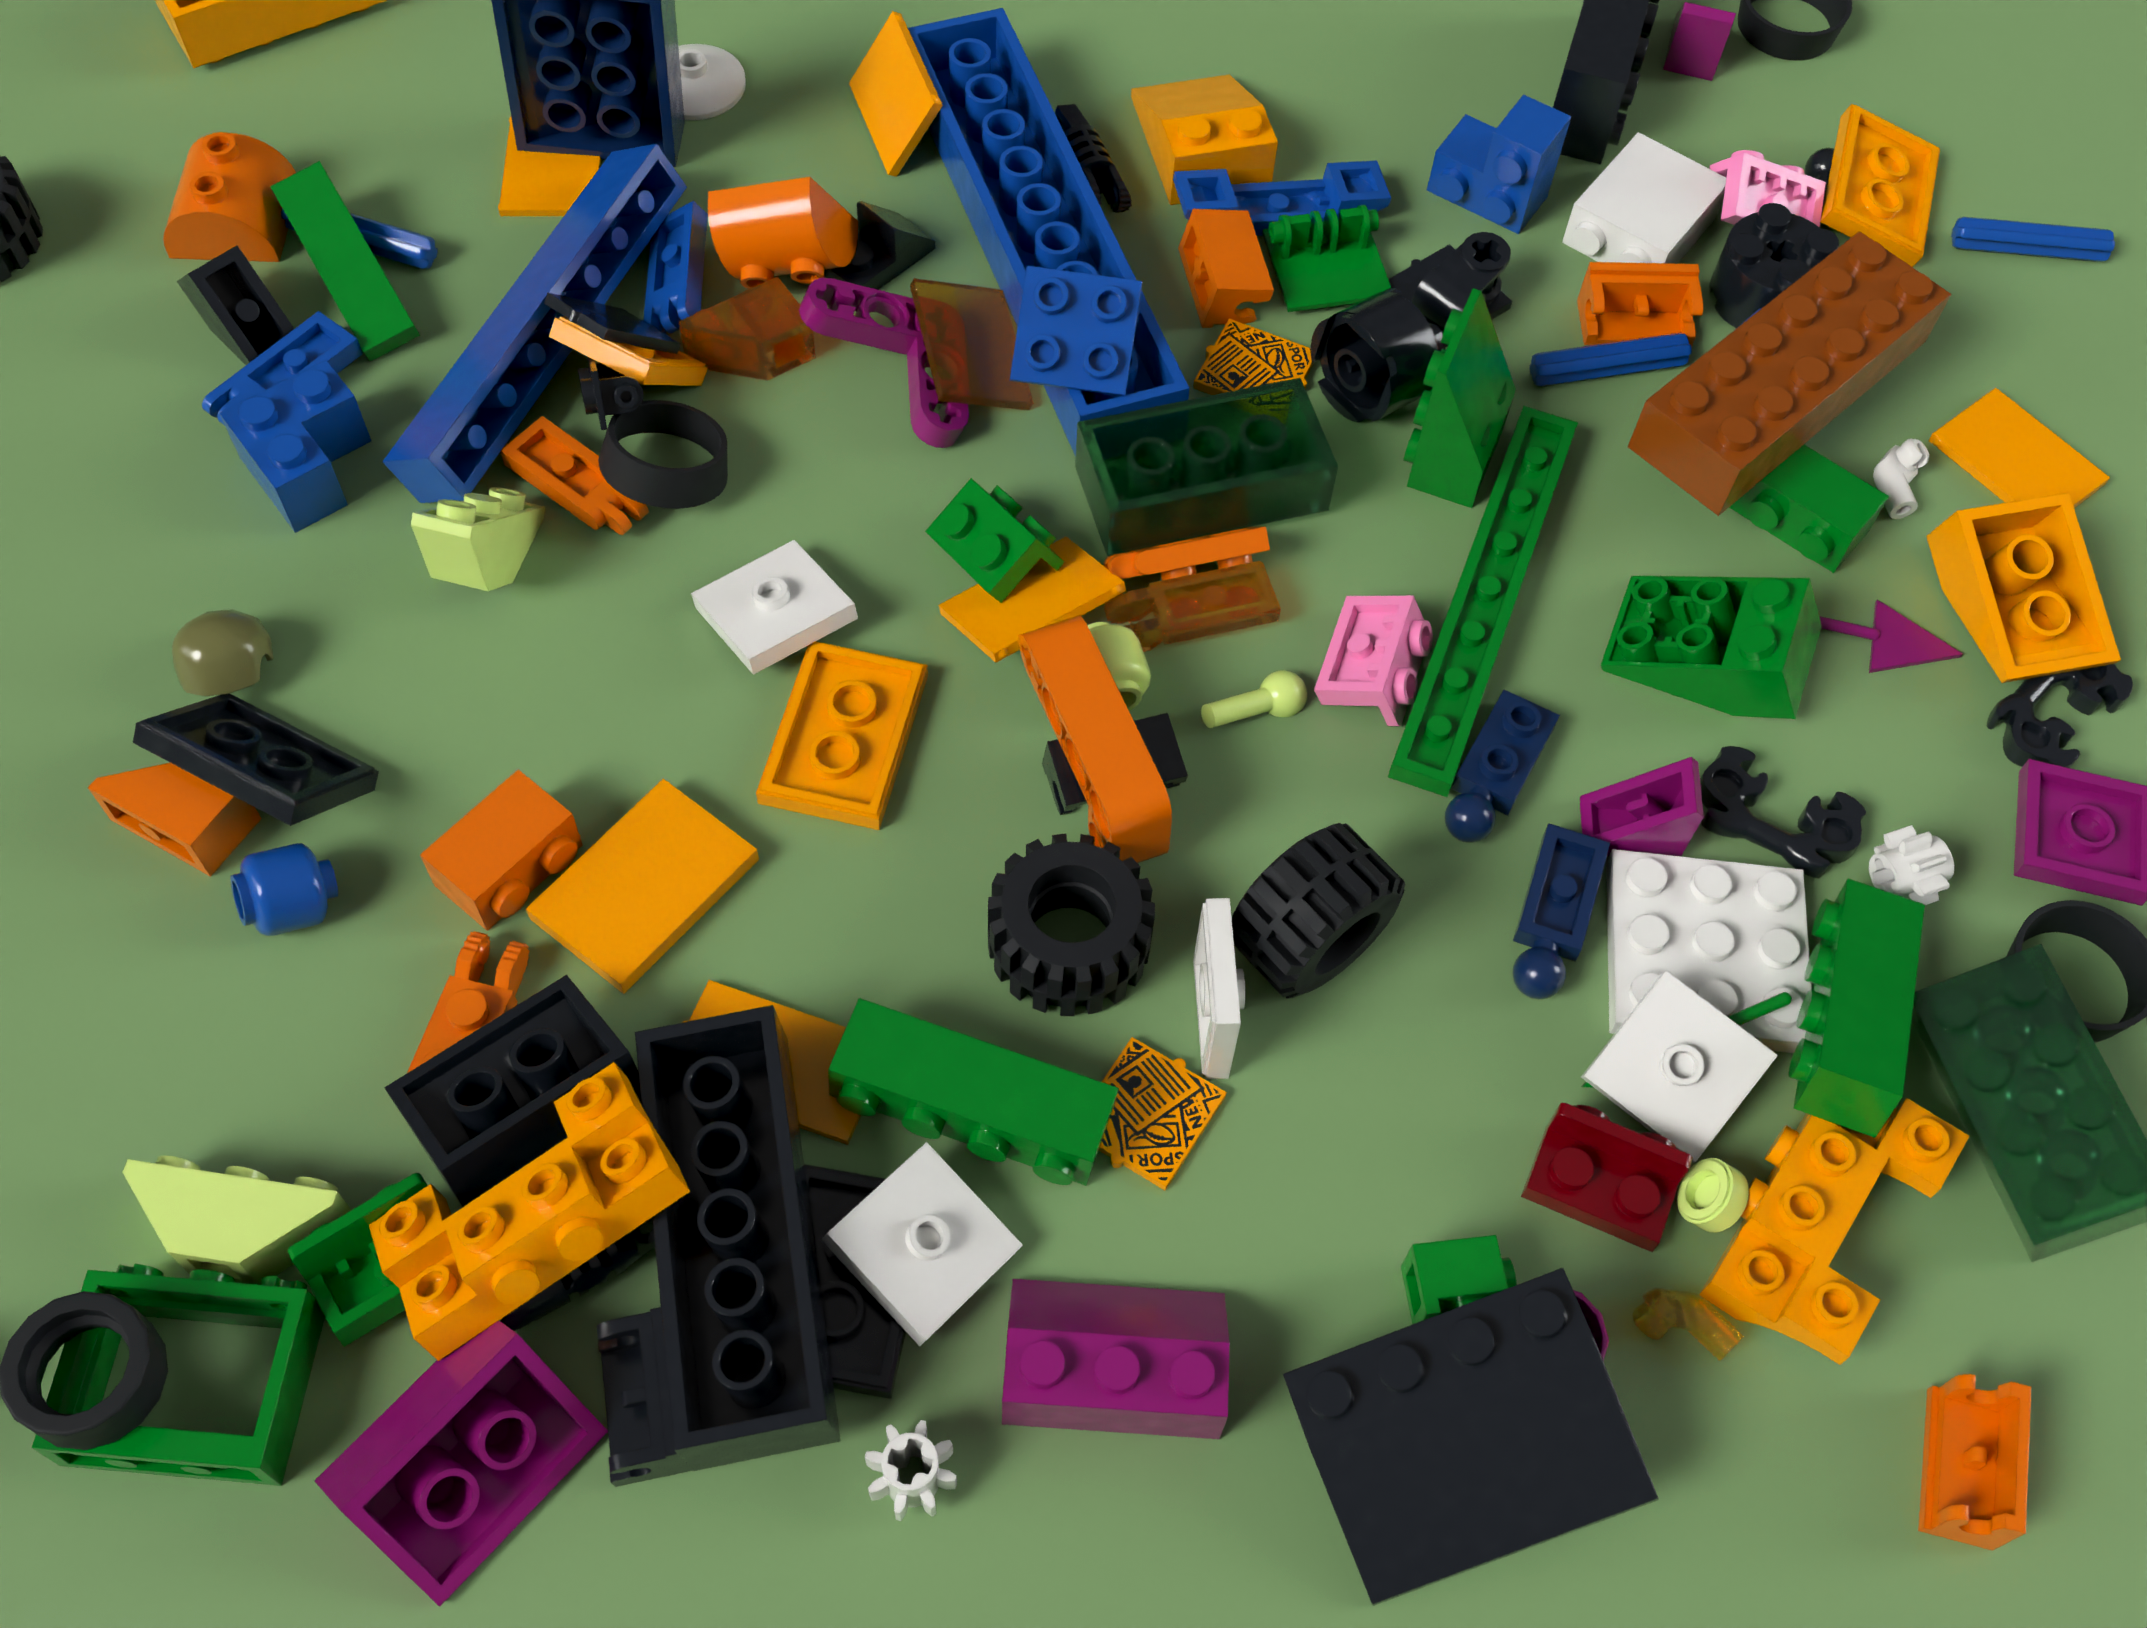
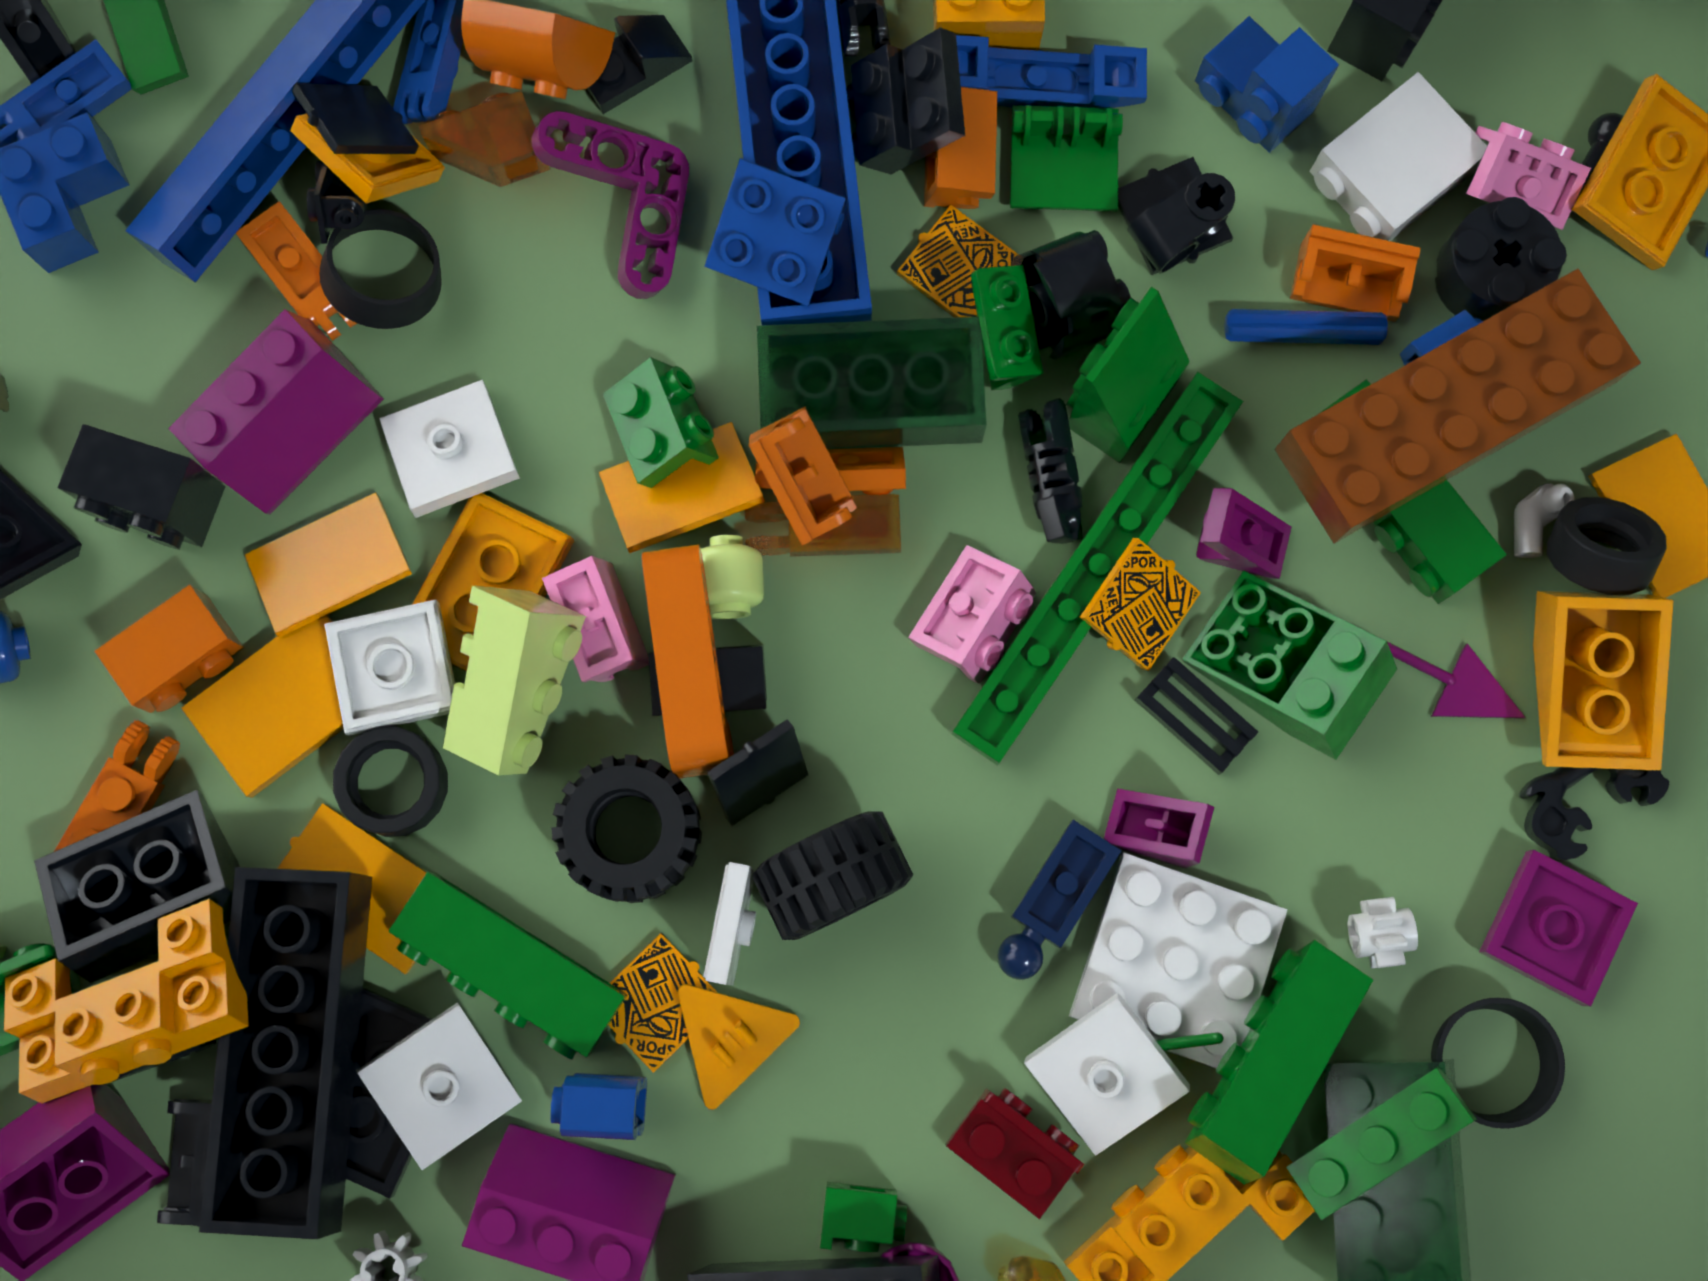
camera: 15 degrees right, 20 degrees up
yellowish green slope [411,487,545,591] -> none
clear orange piece [910,278,1034,410] -> none
yellowish green bar [1201,670,1307,728] -> none
dark blue plate [1445,690,1560,843] -> none
yellowish green tile [1677,1158,1749,1233] -> none
black helmet [1700,746,1866,879] -> none
none -> black brick [57,424,226,550]
none -> magenta slope [168,309,384,515]
none -> light orange piece [244,492,412,638]
none -> white plate [324,599,455,736]
none -> black tyre [333,727,448,837]
none -> yellowish green wedge [443,585,586,776]
none -> bright pink hinge [542,556,649,683]
none -> blue brick [551,1073,648,1140]
none -> light orange piece [678,984,800,1109]
none -> black piece [707,719,809,826]
none -> orange hinge [748,407,857,546]
none -> black plate [846,28,965,175]
none -> green bracket [971,265,1043,391]
none -> black hinge [1018,398,1083,544]
none -> light orange piece [1080,538,1201,671]
none -> black tile [1135,657,1259,775]
none -> magenta slope [1196,488,1292,579]
none -> green plate [1286,1067,1477,1220]
none -> black tyre [1547,497,1667,595]

